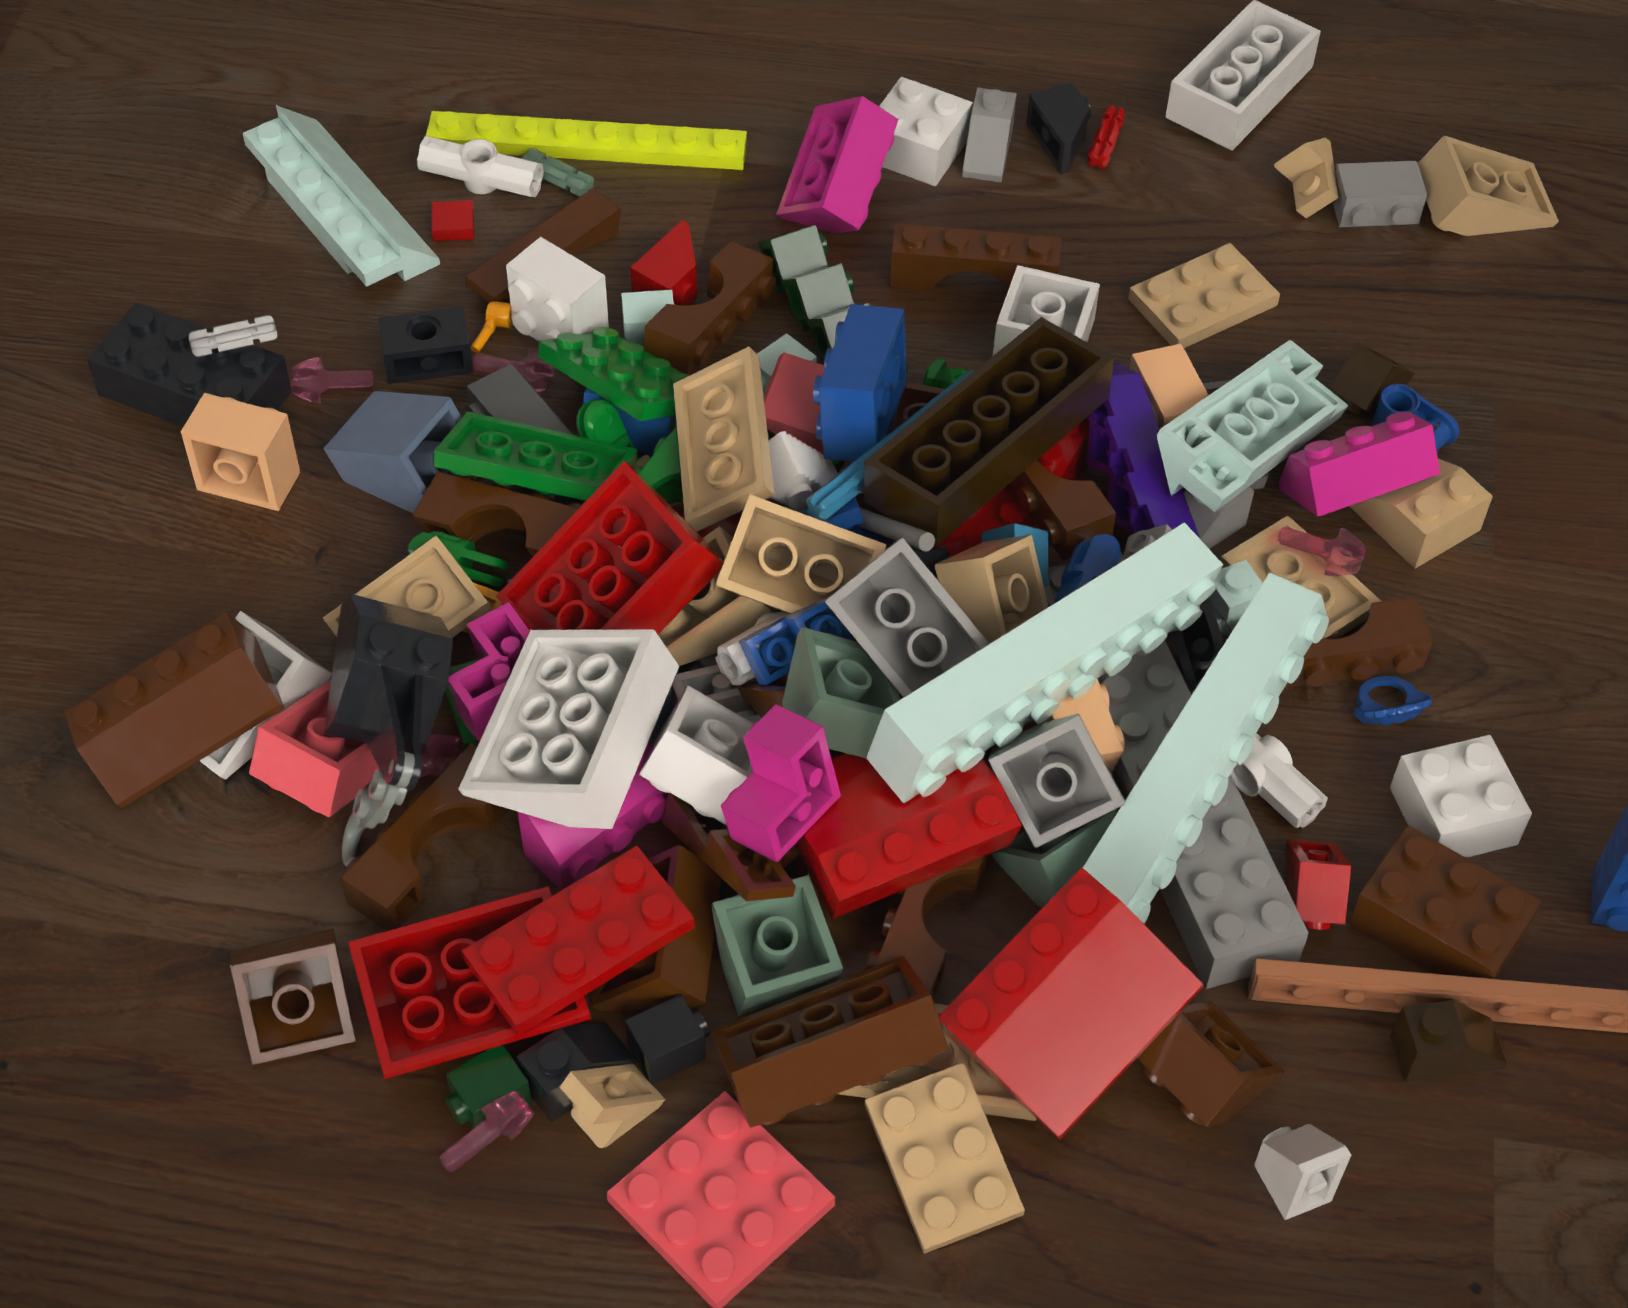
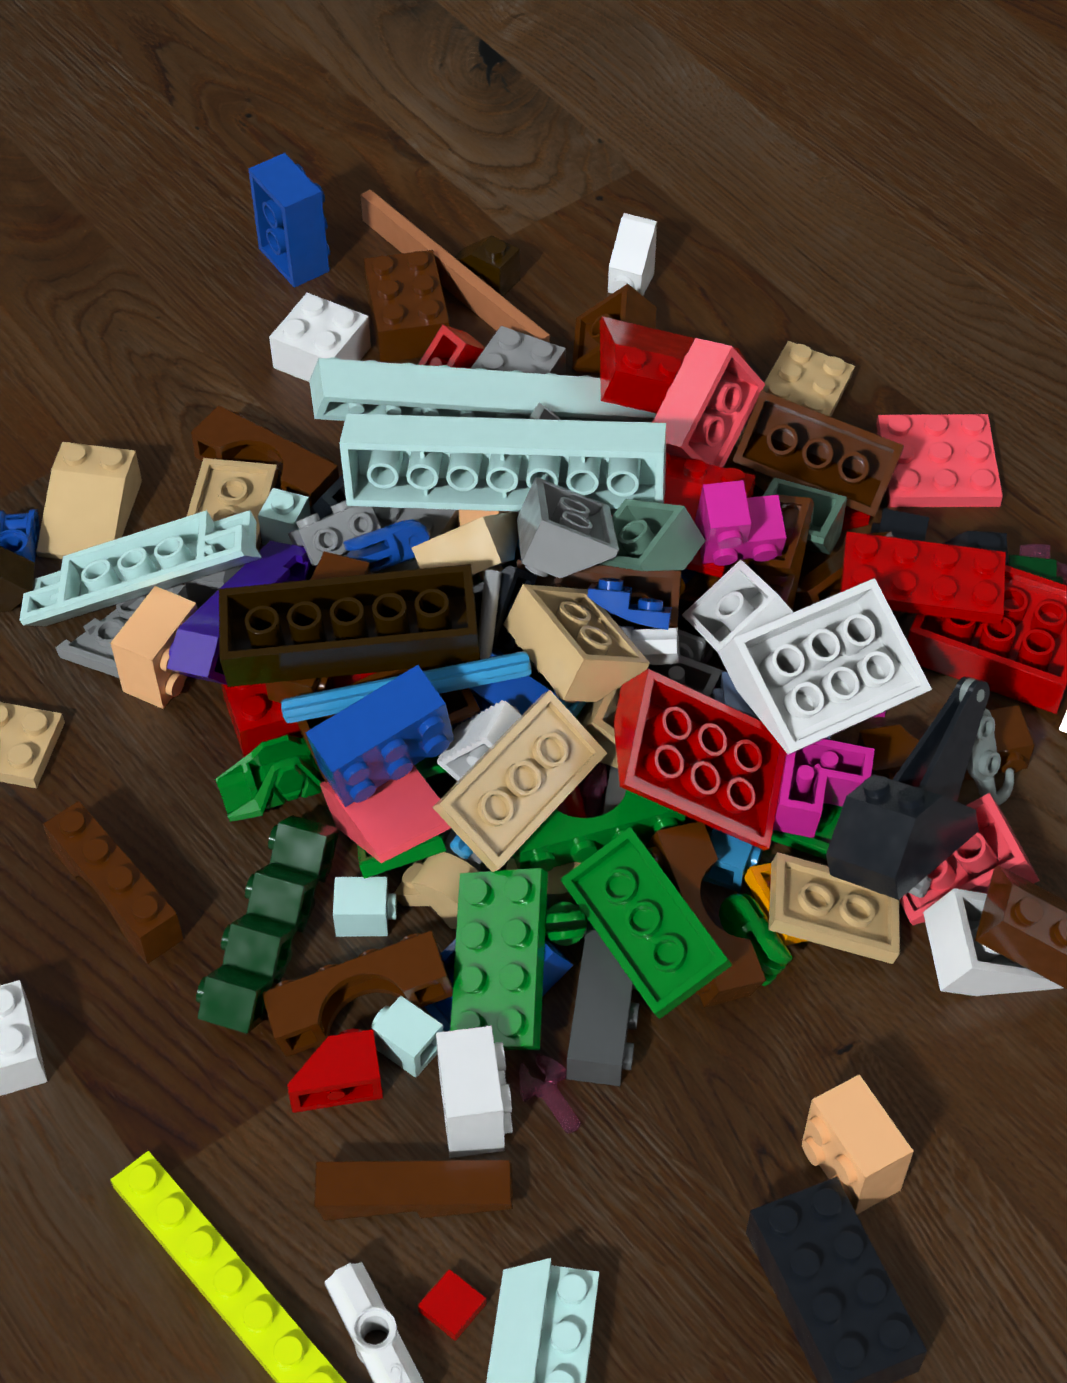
camera: 135 degrees left, 0 degrees up
light grey axle [189,315,277,357] -> none
clear pink bar [290,357,375,403] -> none
sand blue slope [323,391,478,513] -> none
black brick [378,306,474,384] -> none
light orange hand [470,301,513,353] -> none
sand green axle [522,149,594,197] -> none
tan slope [560,1063,665,1148] -> none
dark pink slope [776,96,899,233] -> none
white brick [993,265,1100,356] -> none
clear pink bar [1277,527,1366,576] -> none
dark pink slope [1278,412,1440,517] -> none
blue piece [1353,676,1432,725] -> none
none -> coral slope [651,338,765,467]

